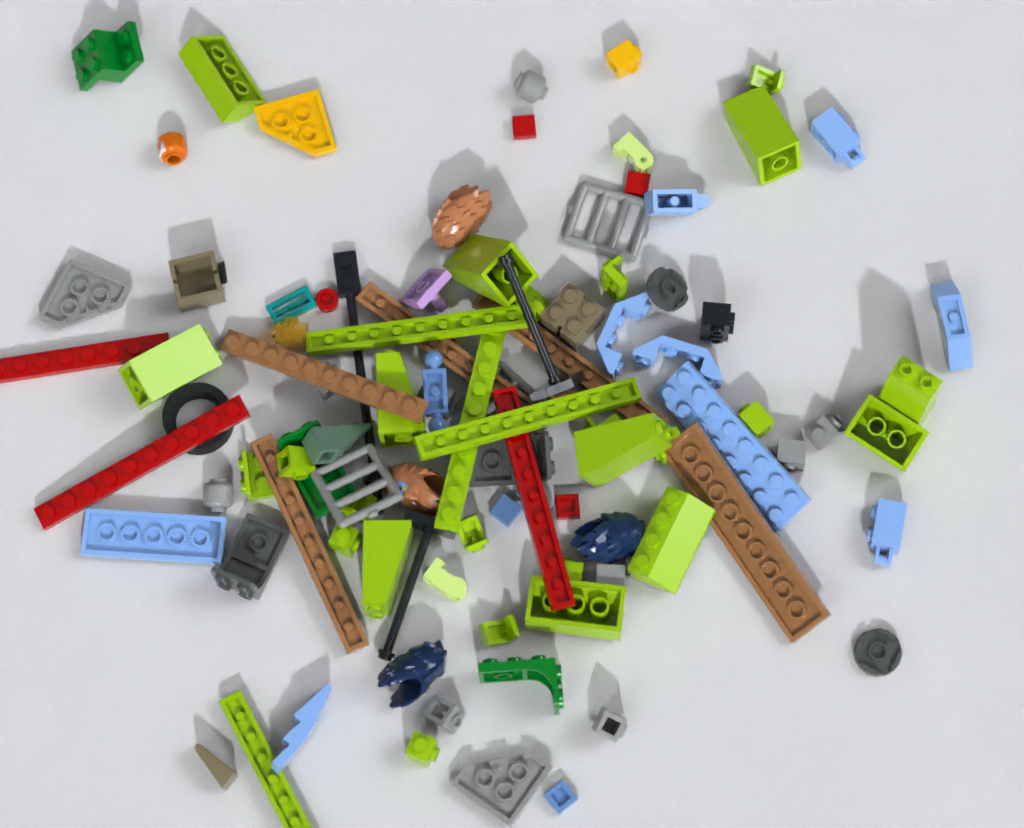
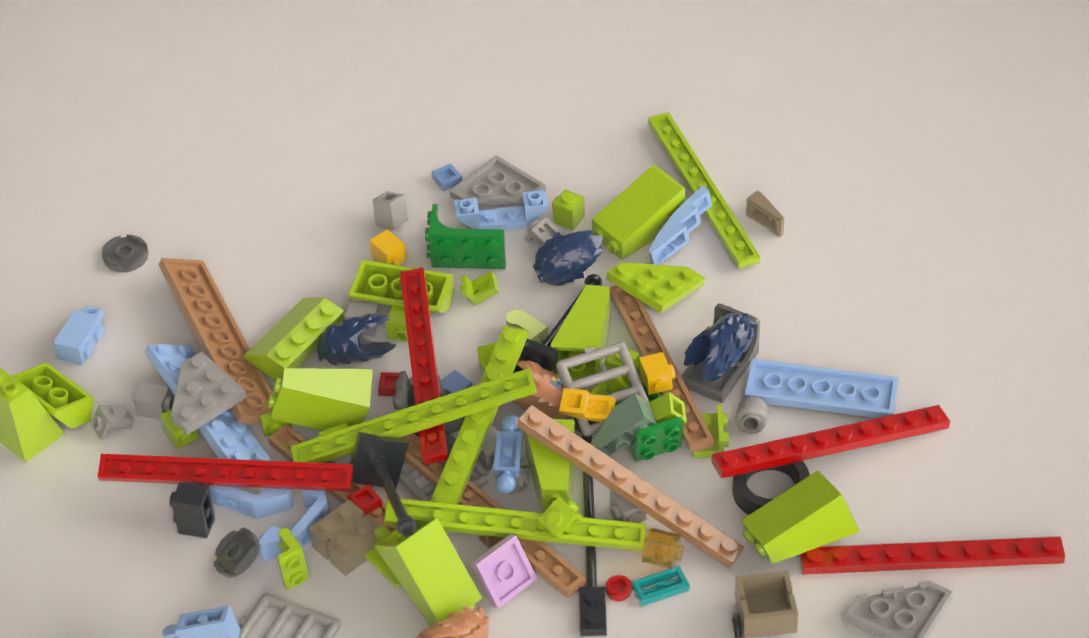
camera: 175 degrees left, 25 degrees down
none -> red plate [97,453,353,492]
none -> light grey plate [171,351,247,435]
none -> red tile [347,484,383,516]
none -> yellow brick [369,229,407,265]
none -> light blue slope [454,190,548,231]
none -> lime bracket [537,496,583,538]
none -> yellow slope [559,388,616,423]
none -> lime slope [592,164,685,260]
none -> lime plate [606,262,705,313]
none -> yellow brick [639,352,675,395]
none -> dark blue head [683,313,758,381]

